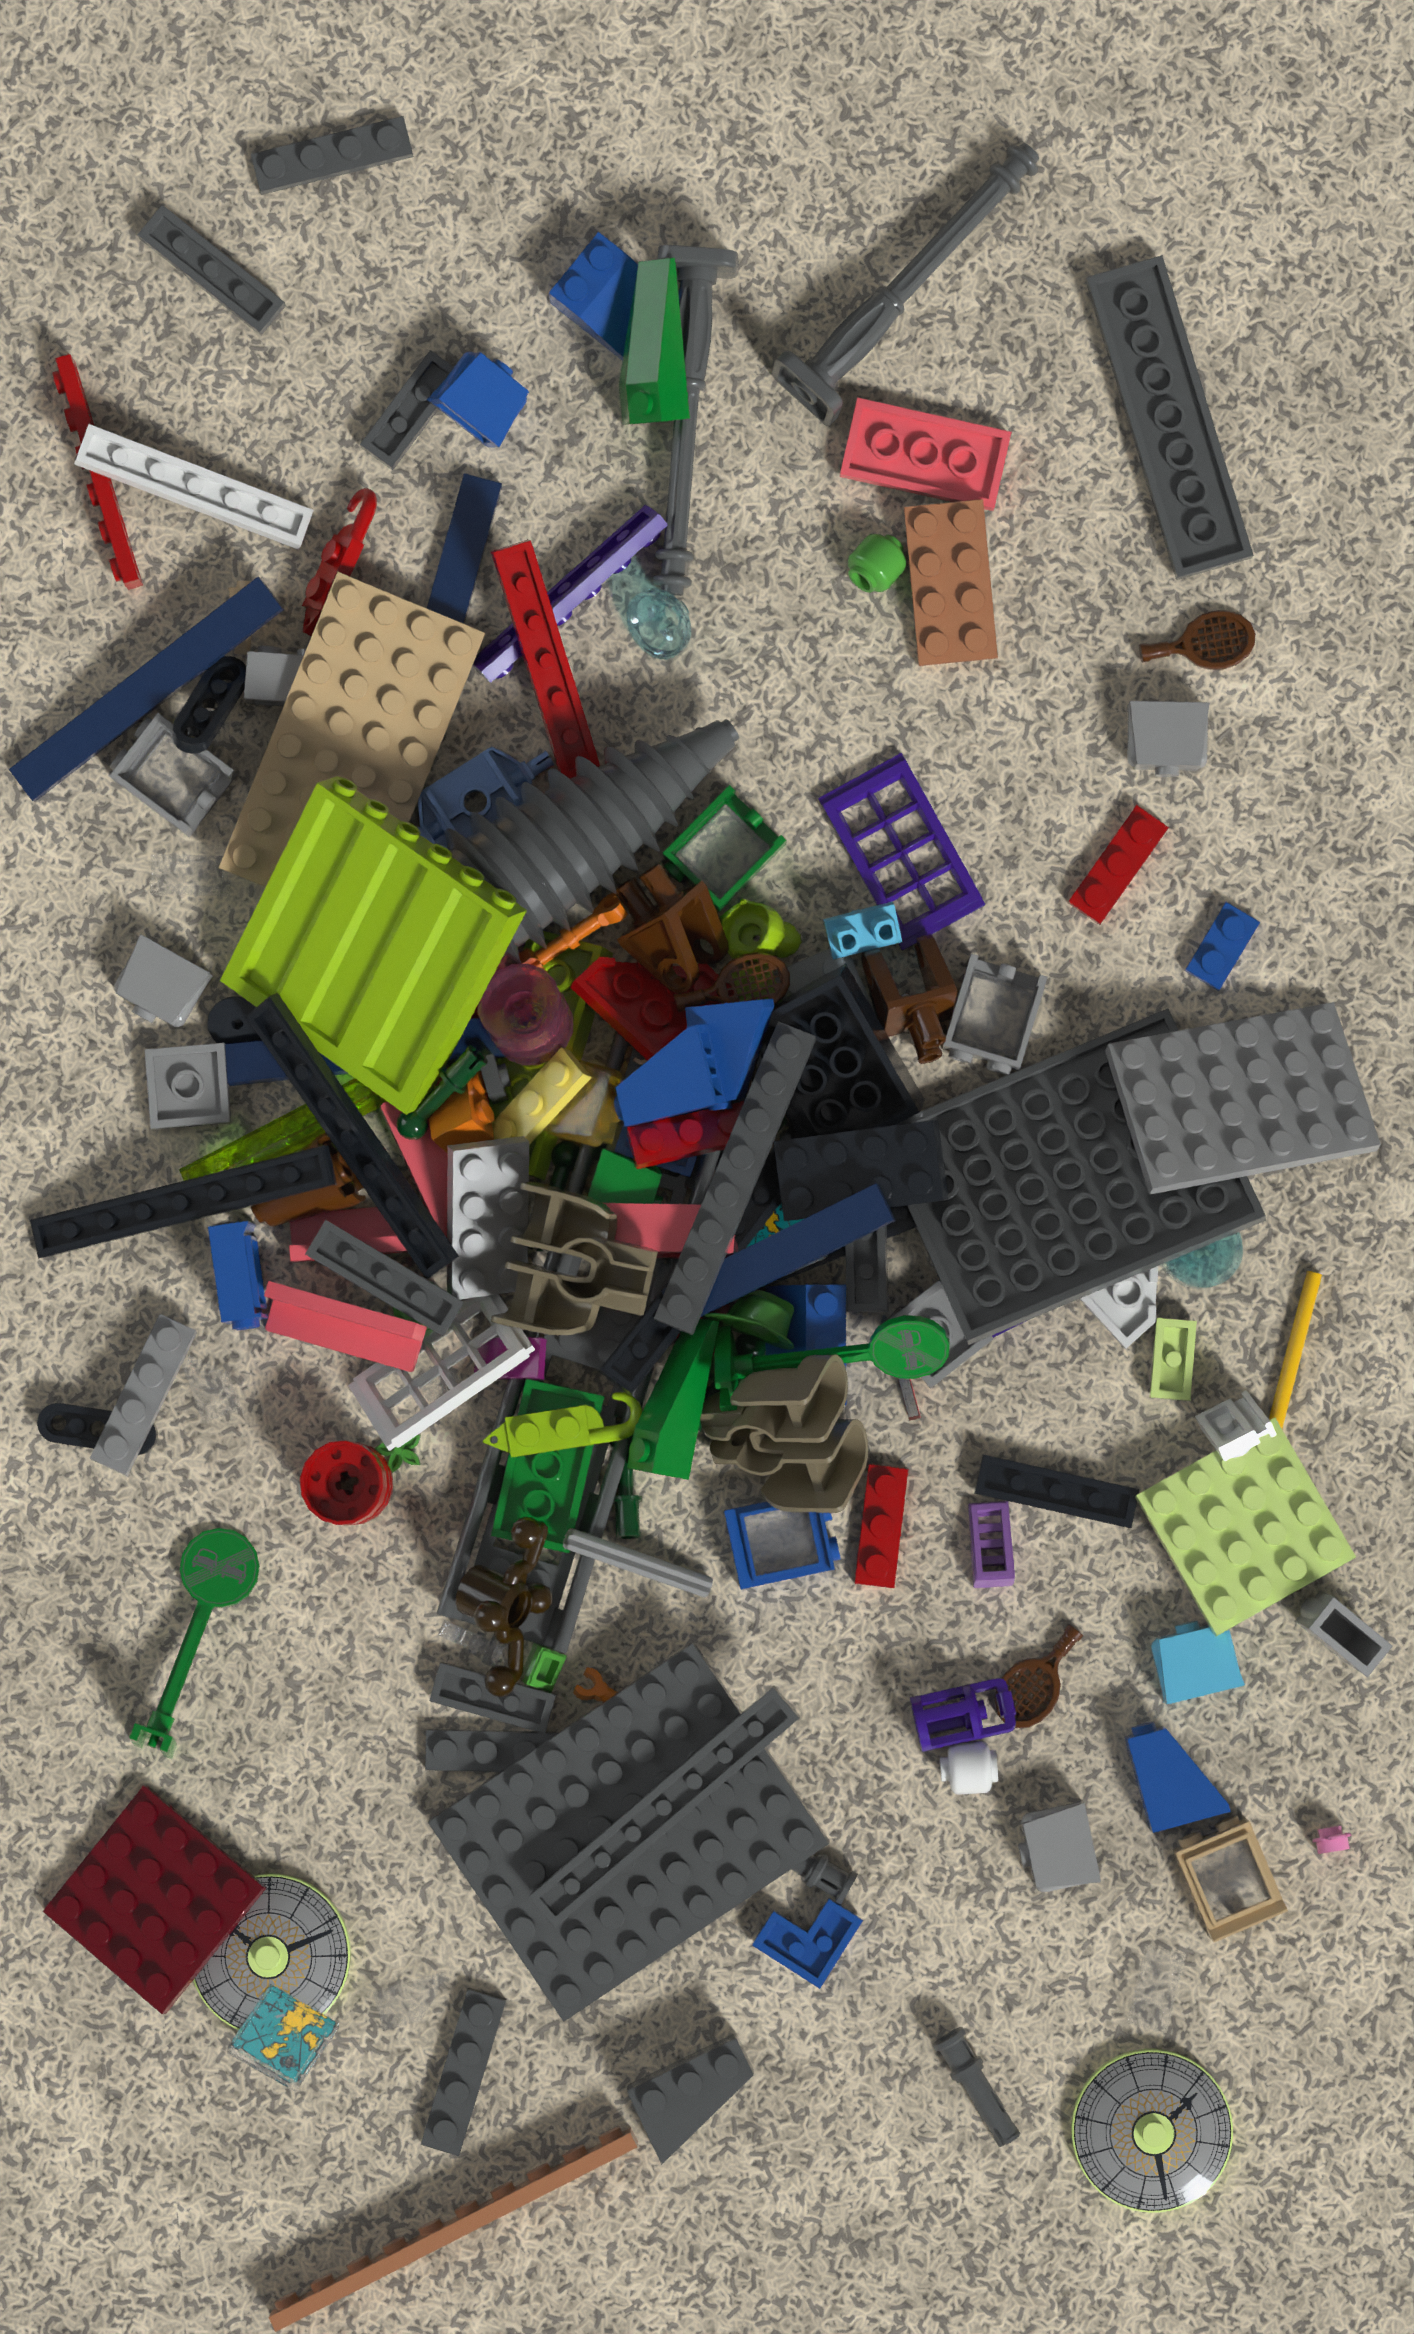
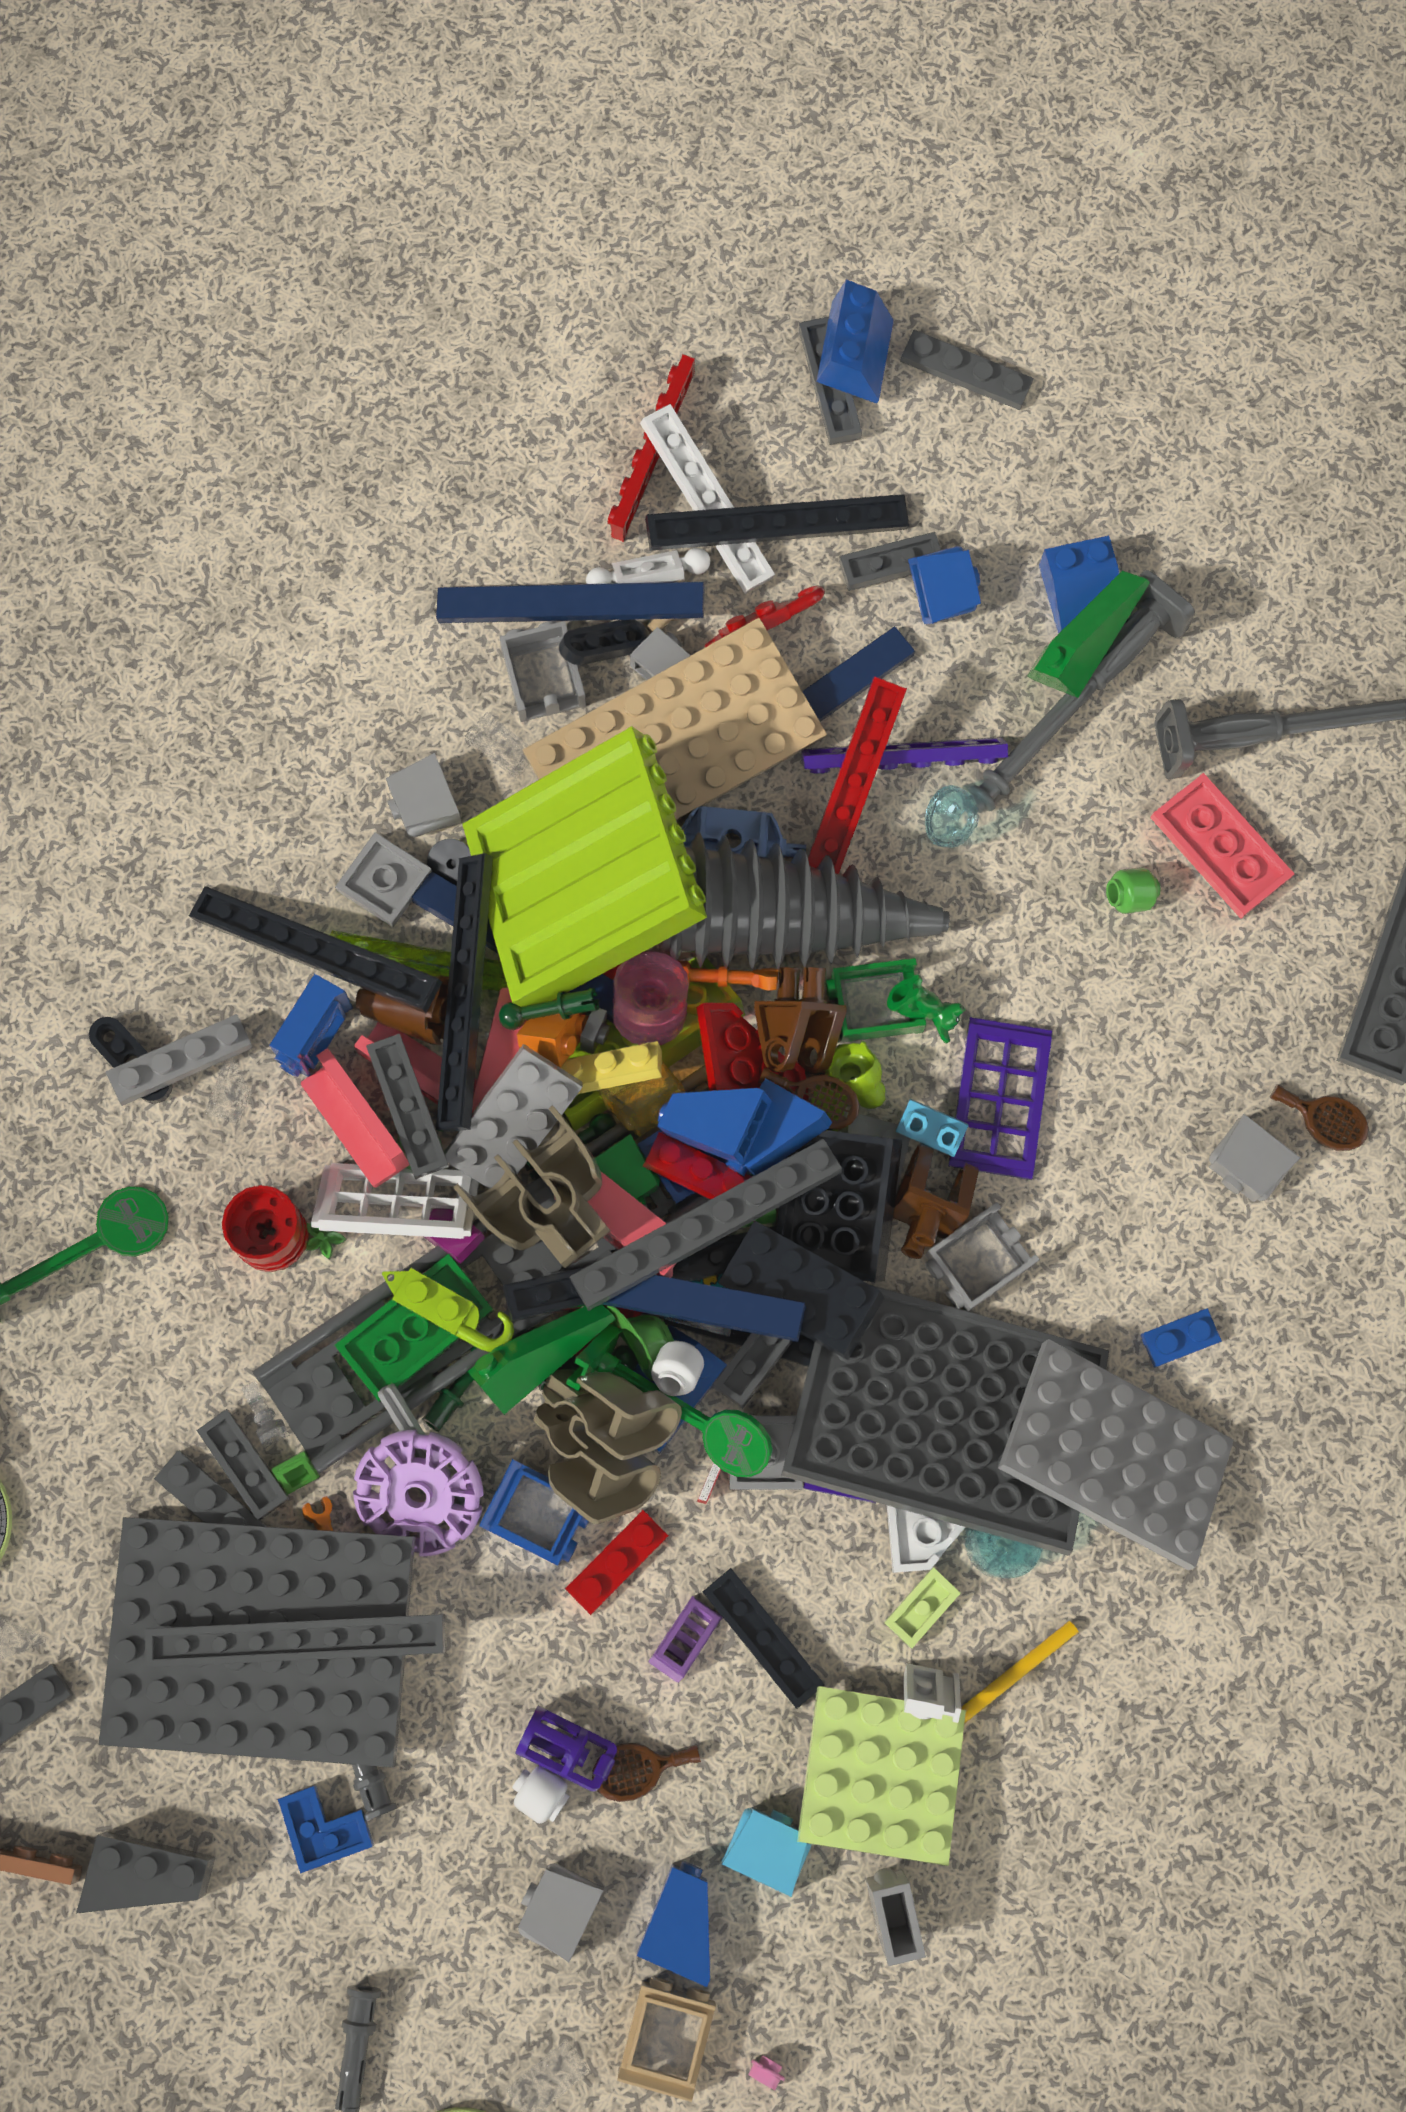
camera: 30 degrees right, 10 degrees down
dark brown wheel [456,1517,552,1697] -> none
nougat plate [904,499,998,666] -> none
red plate [1067,805,1169,926] -> none
none -> lavender plate [353,1429,484,1557]
none -> white plate [586,548,710,584]
none -> black tile [645,494,909,551]
none -> white head [651,1341,704,1396]
none -> blue slope [816,279,894,404]
none -> green animal [887,974,965,1044]

